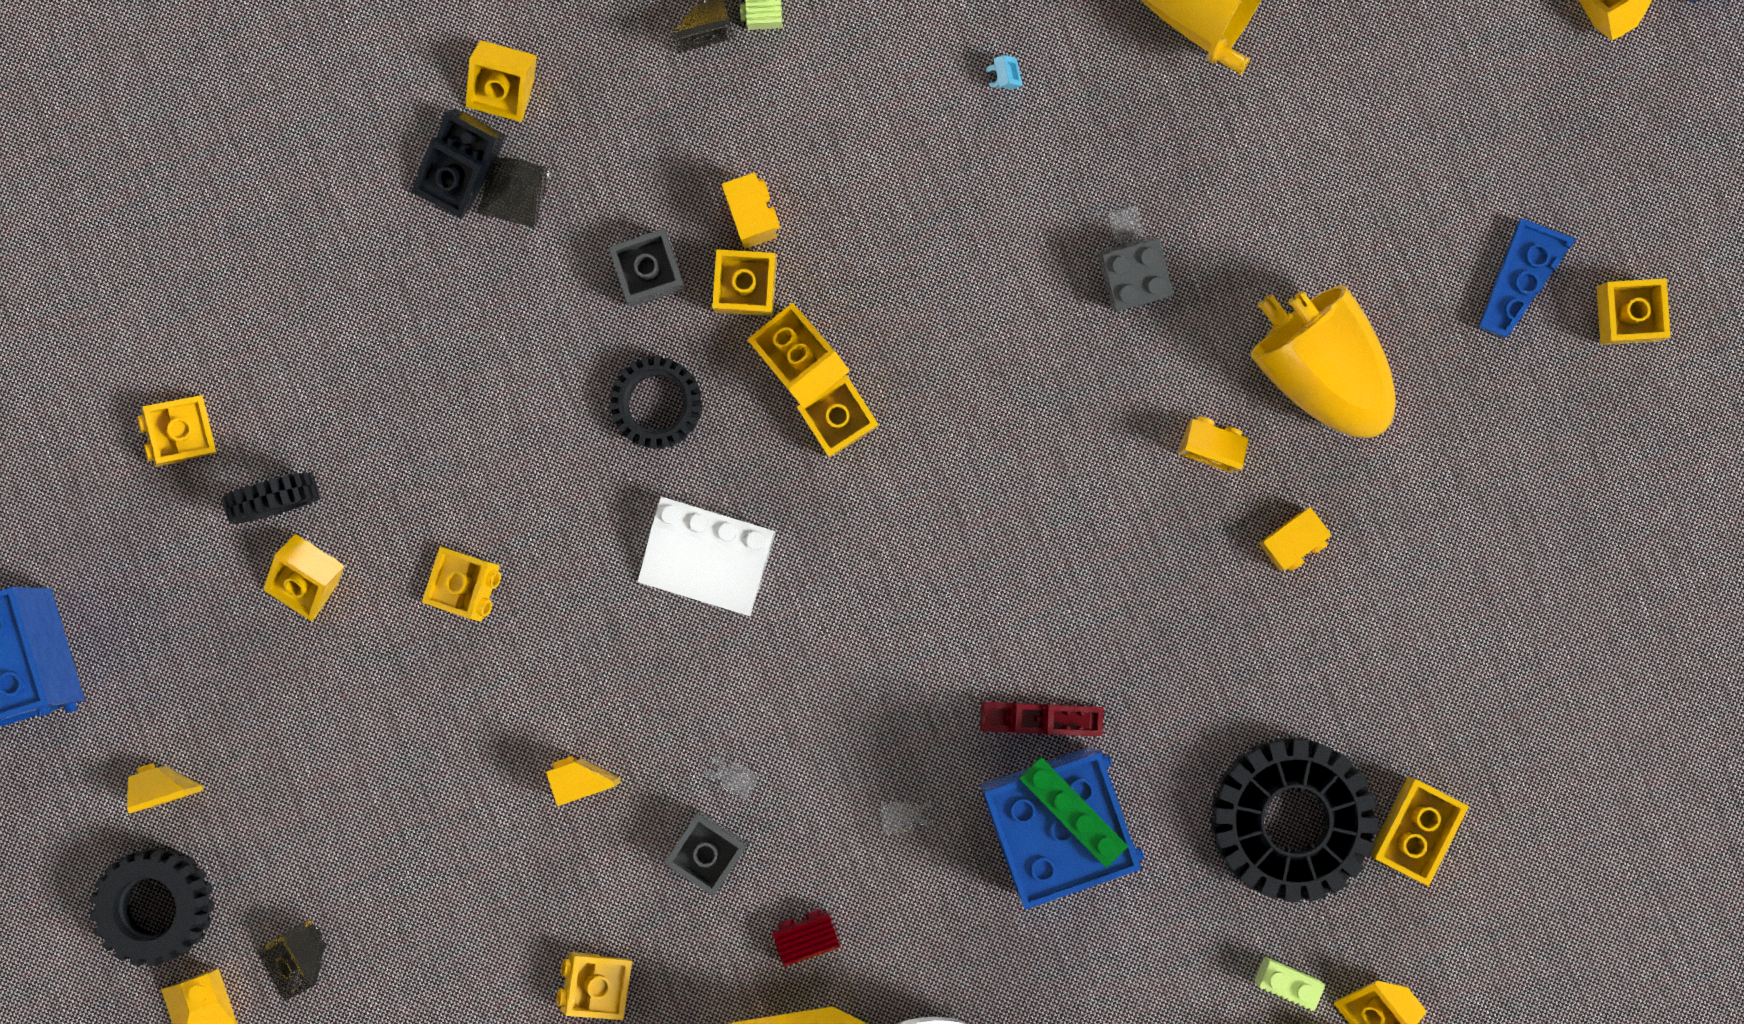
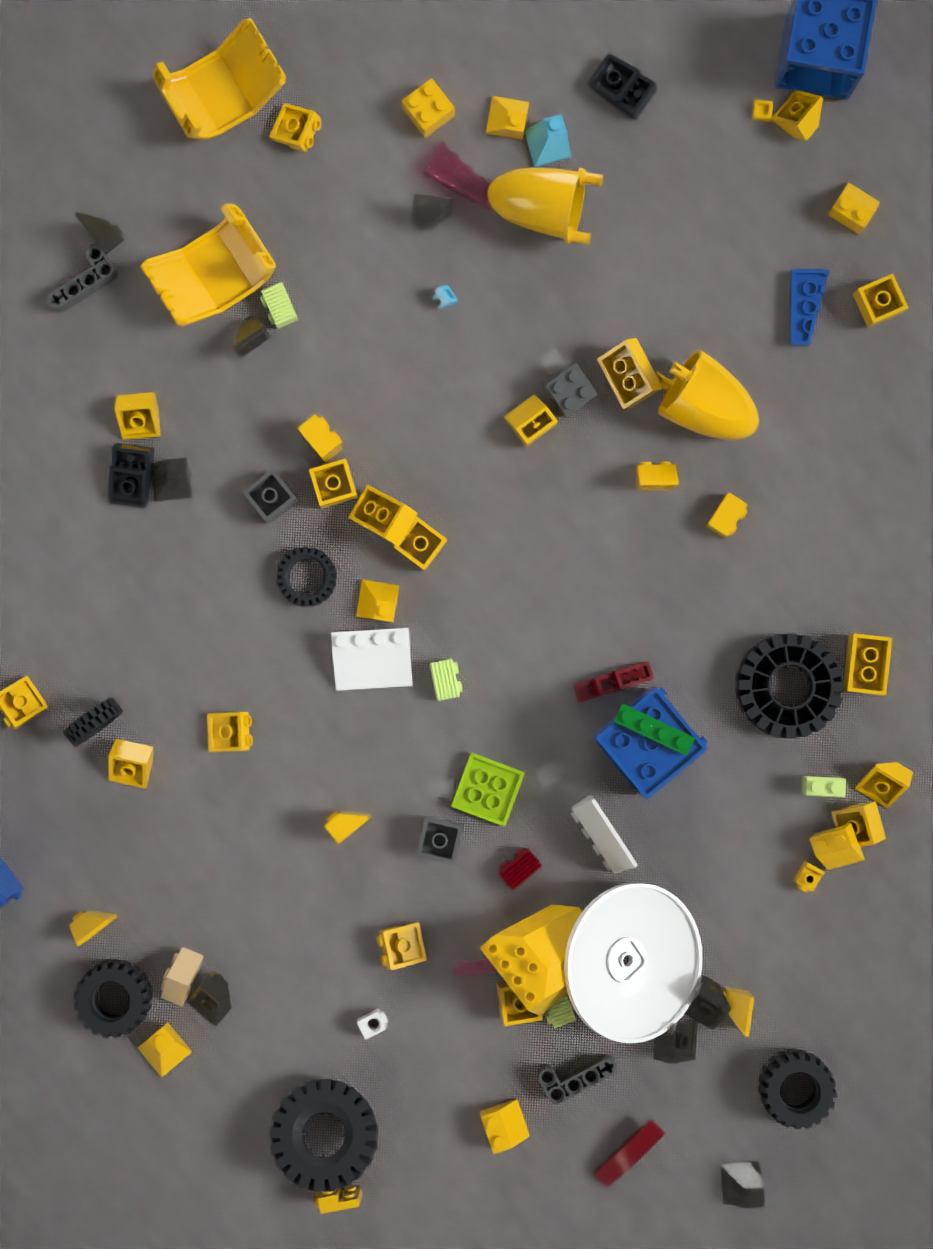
camera: 15 degrees left, 0 degrees up
none -> tan brick [160,947,204,1007]
none -> yellow slope [356,579,400,623]
none -> yellowish green brick [430,659,463,701]
none -> lime plate [451,752,525,827]
none -> yellow slope [504,395,558,448]
none -> white slope [570,795,638,874]
none -> yellow brick [597,338,663,409]
none -> yellow slope [827,182,880,234]

